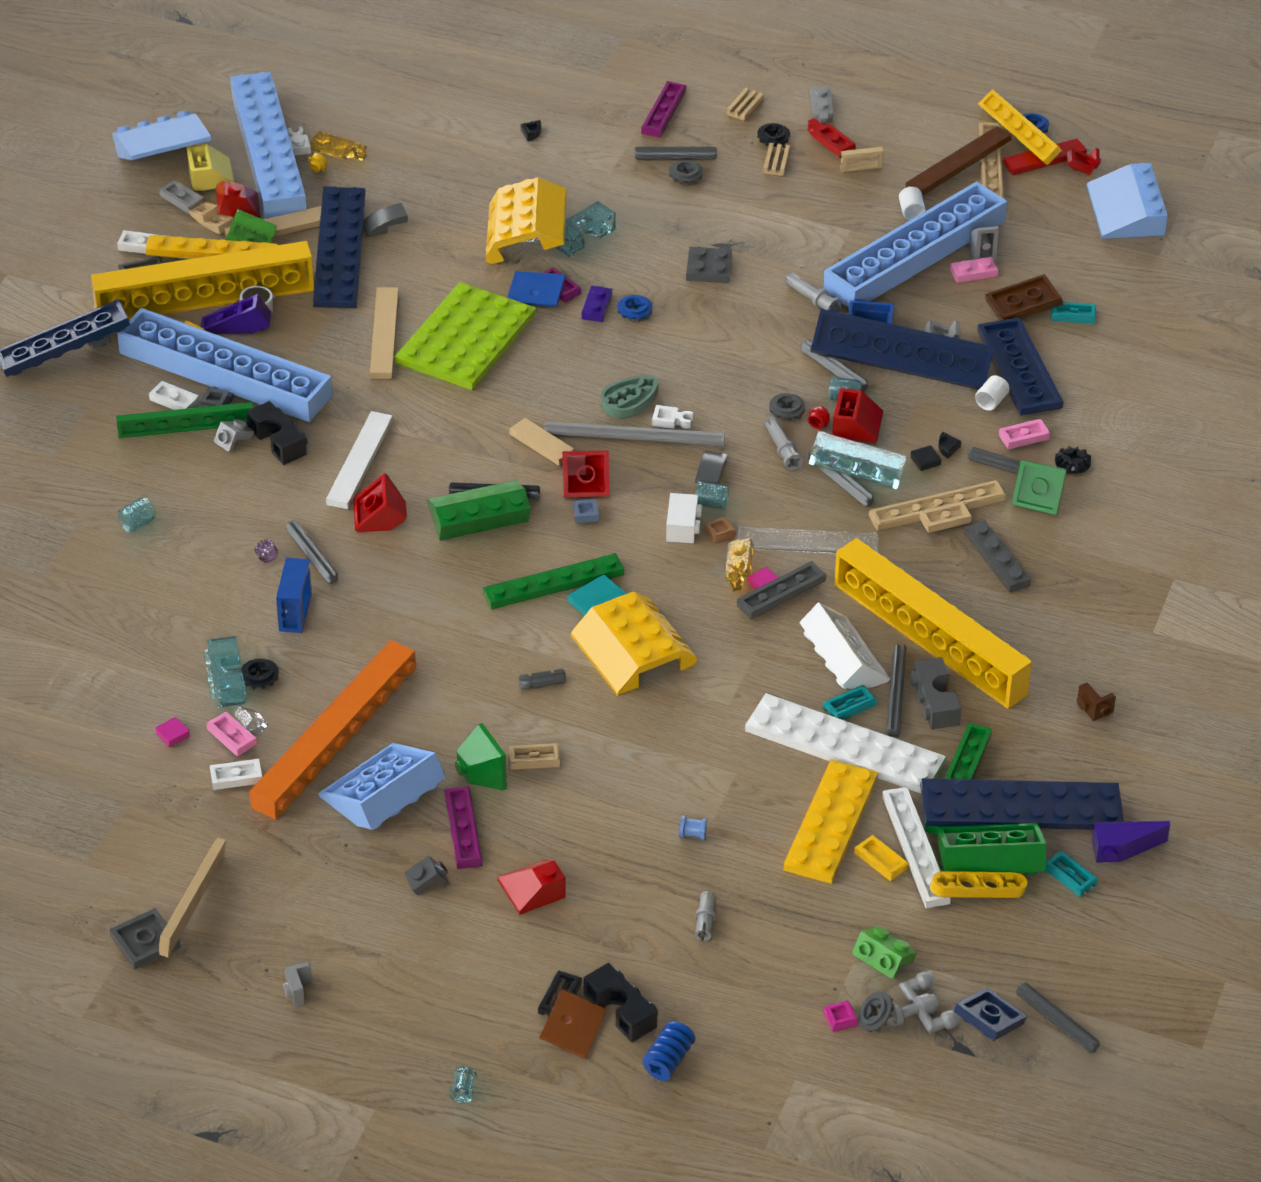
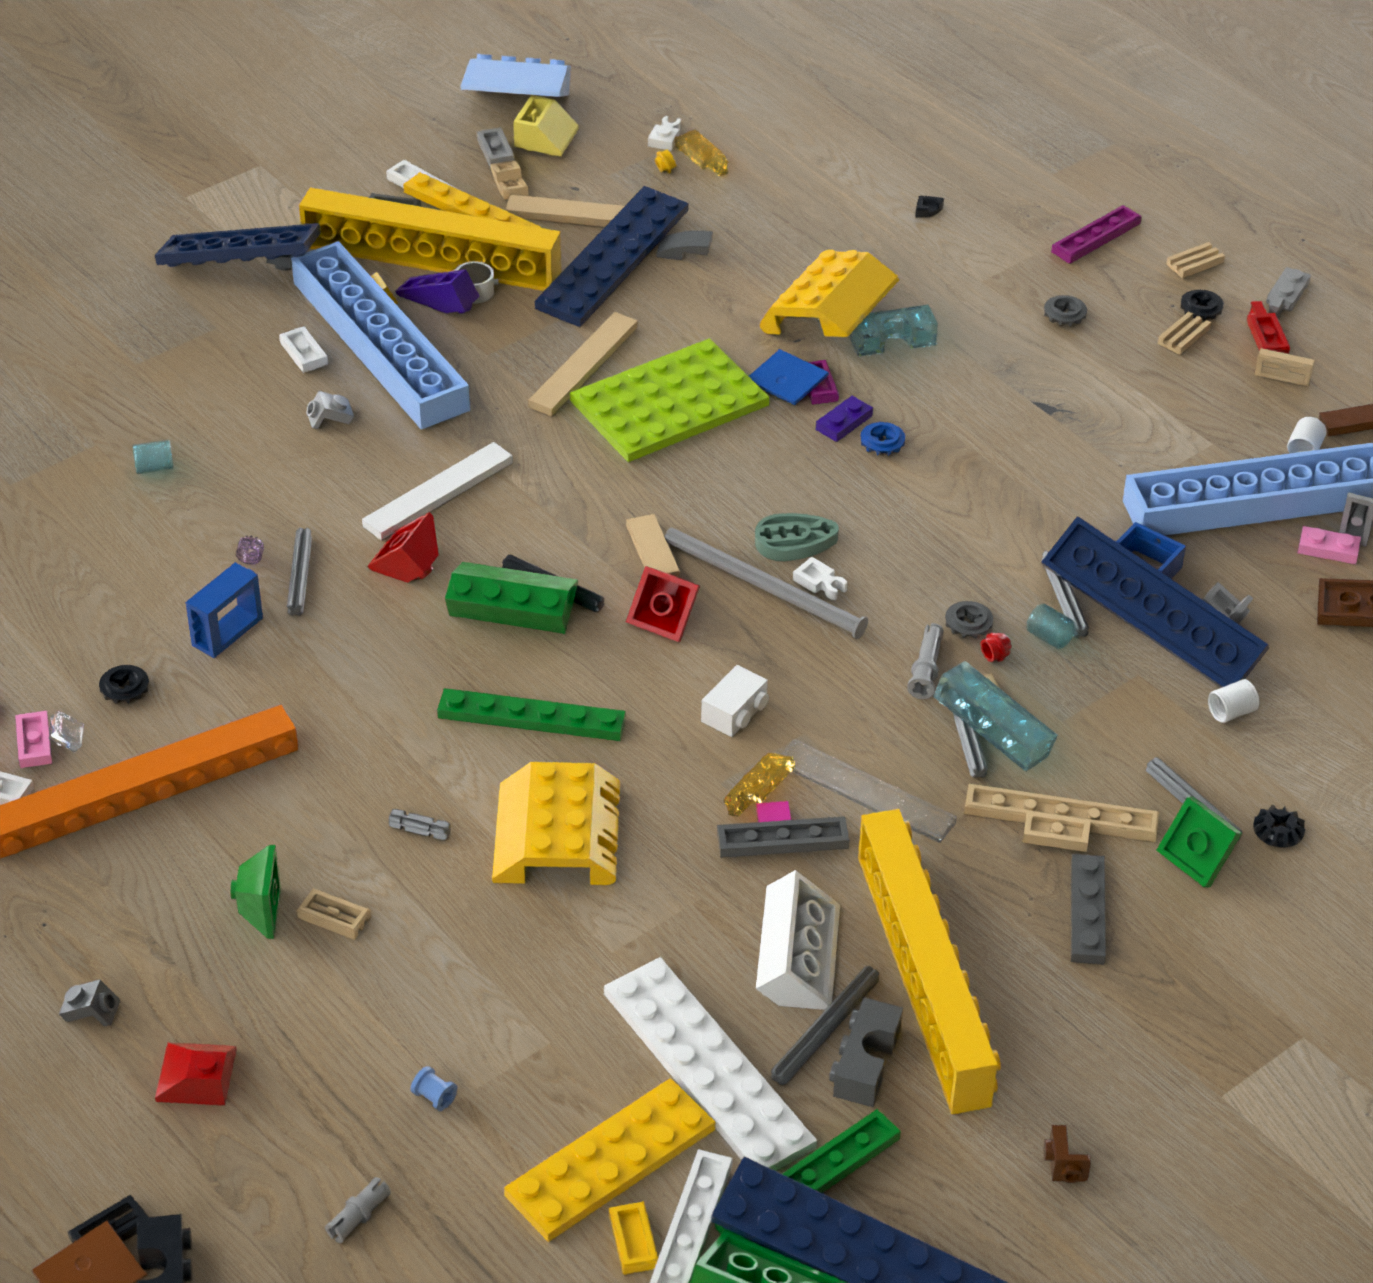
camera: 30 degrees right, 0 degrees up
green plate [116,402,253,438] -> none
dark grey slope [200,386,235,406] -> none
clear light blue arch [203,636,246,708] -> none
red slope [216,181,261,219] -> none
bright green bracket [225,210,277,243] -> none
light blue brick [230,72,306,219] -> none
black arch [247,401,308,465] -> none
light blue slope [318,743,446,830] -> none
magenta tile [444,786,482,869] -> none
teal tile [567,574,627,616] -> none
sand blue plate [573,499,599,523] -> none
dark grey axle [635,147,717,159] -> none
dark grey plate [686,247,732,283] -> none
dark grey slope [695,451,728,486] -> none
clear light blue piece [695,481,729,510] -> none
medium nougat tile [704,516,736,543] -> none
light grey pin [785,272,842,312] -> none
teal tile [823,685,877,720] -> none
red slope [832,388,883,443] -> none
black tile [910,445,941,471] -> none
black tile [938,432,962,458] -> none
dark blue plate [977,317,1063,416] -> none
bright pink plate [999,419,1050,450] -> none

